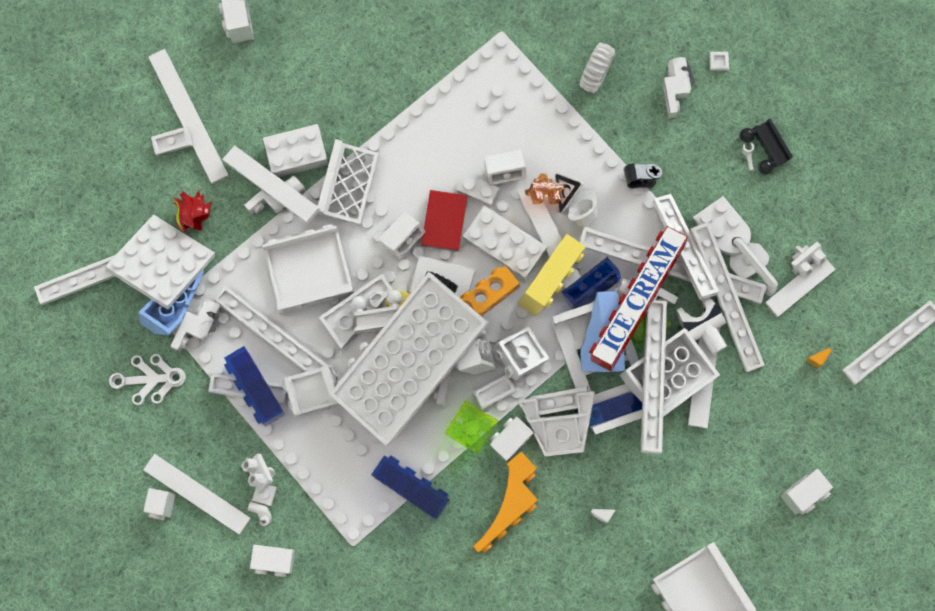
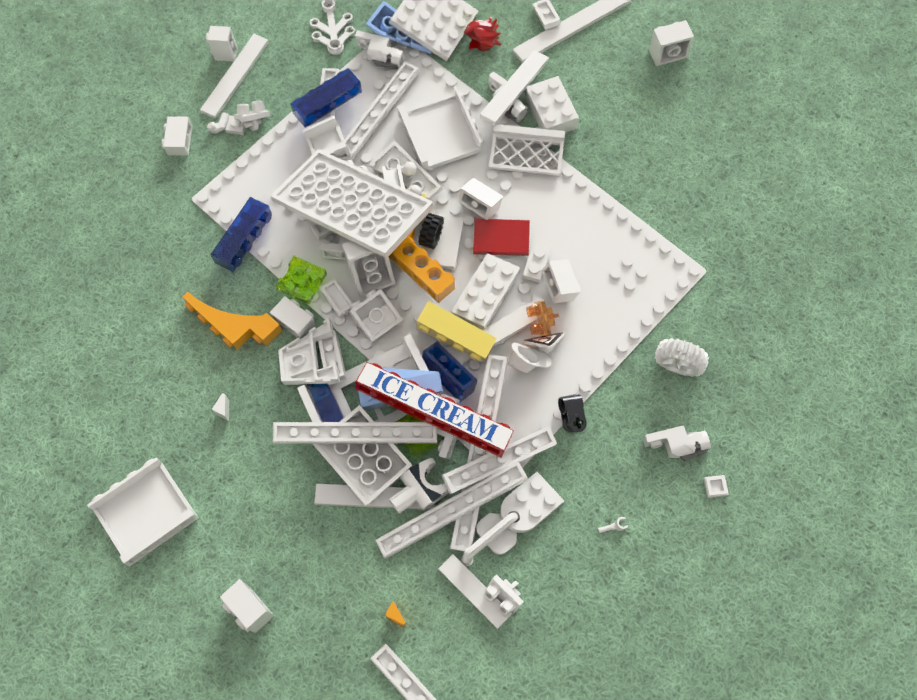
camera: 85 degrees right, 10 degrees down
black gear [740,119,793,175] -> none

